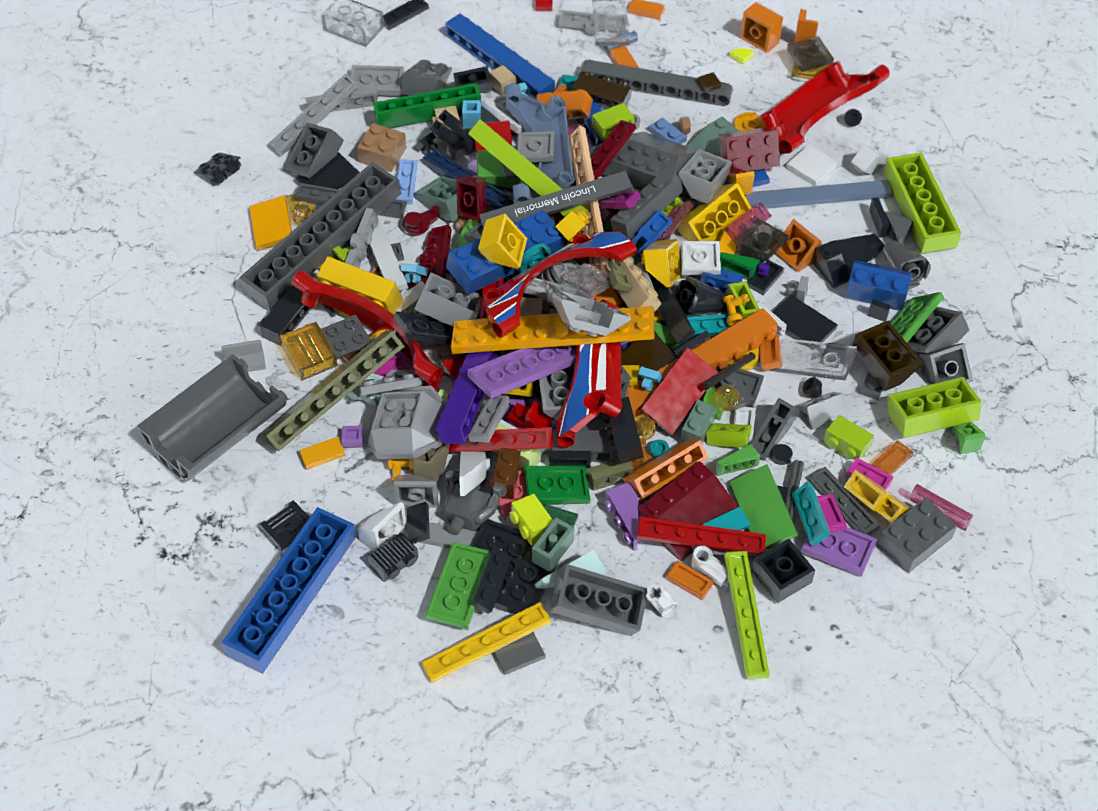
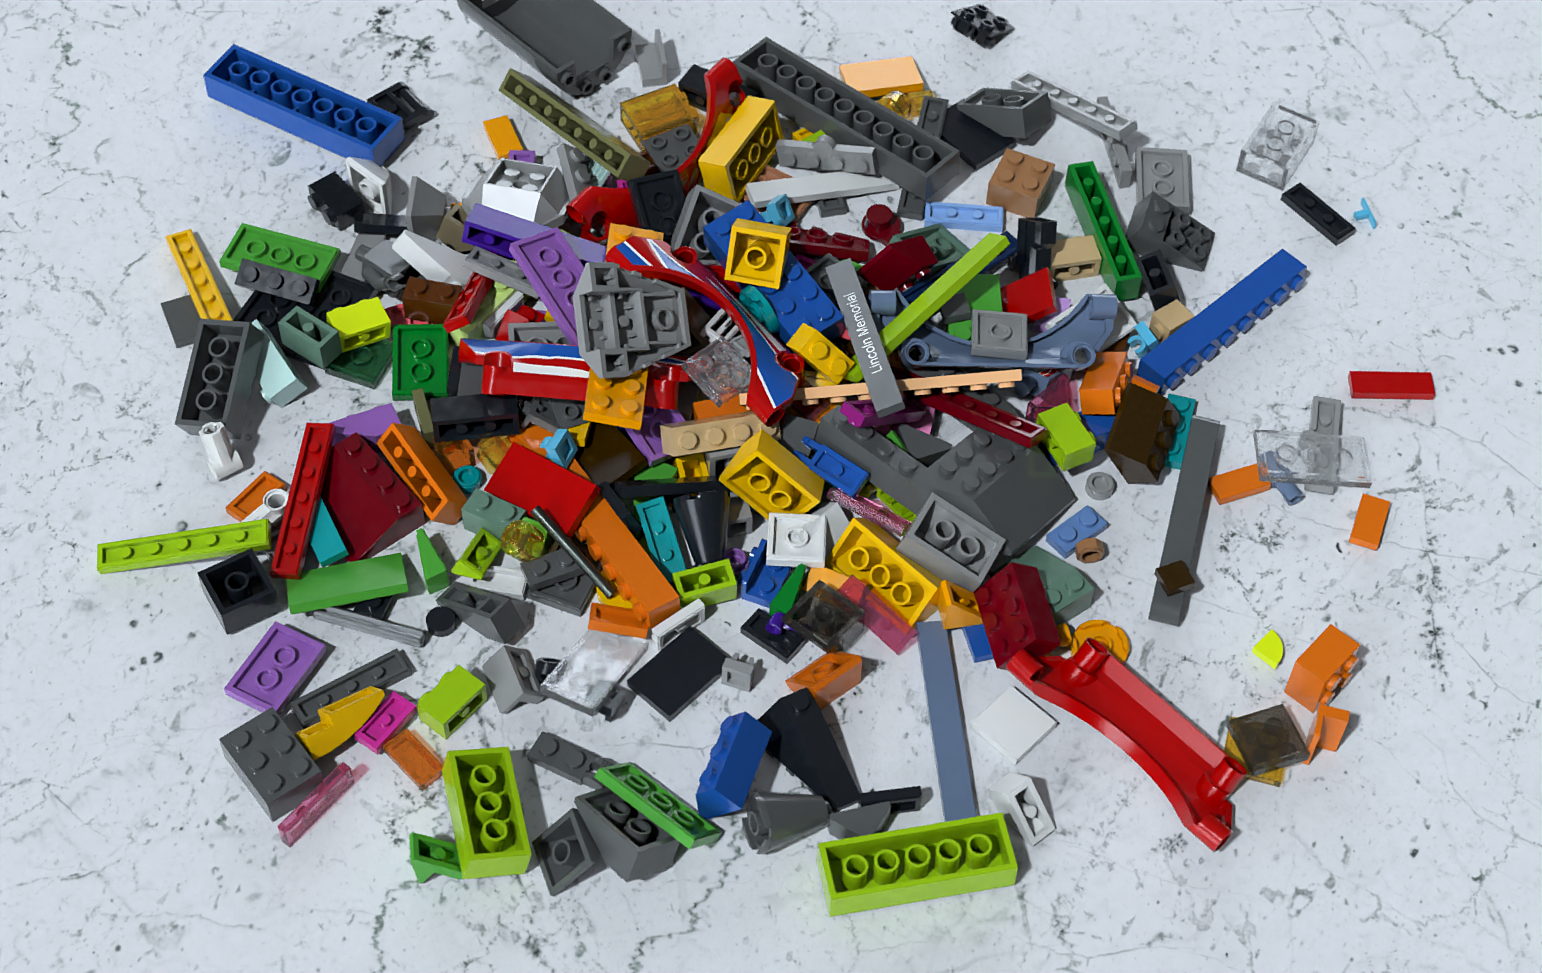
camera: 90 degrees right, 0 degrees up
medium azure brick [462,100,482,128] -> none
olive plate [608,259,633,293] -> none
light orange piece [723,294,749,326] -> none
teal plate [792,482,831,546] -> none
dark pink tile [817,494,847,532] -> none
black tile [844,109,862,126] -> none
dark brown slope [851,320,923,391] -> none
black tile [867,299,891,322] -> none

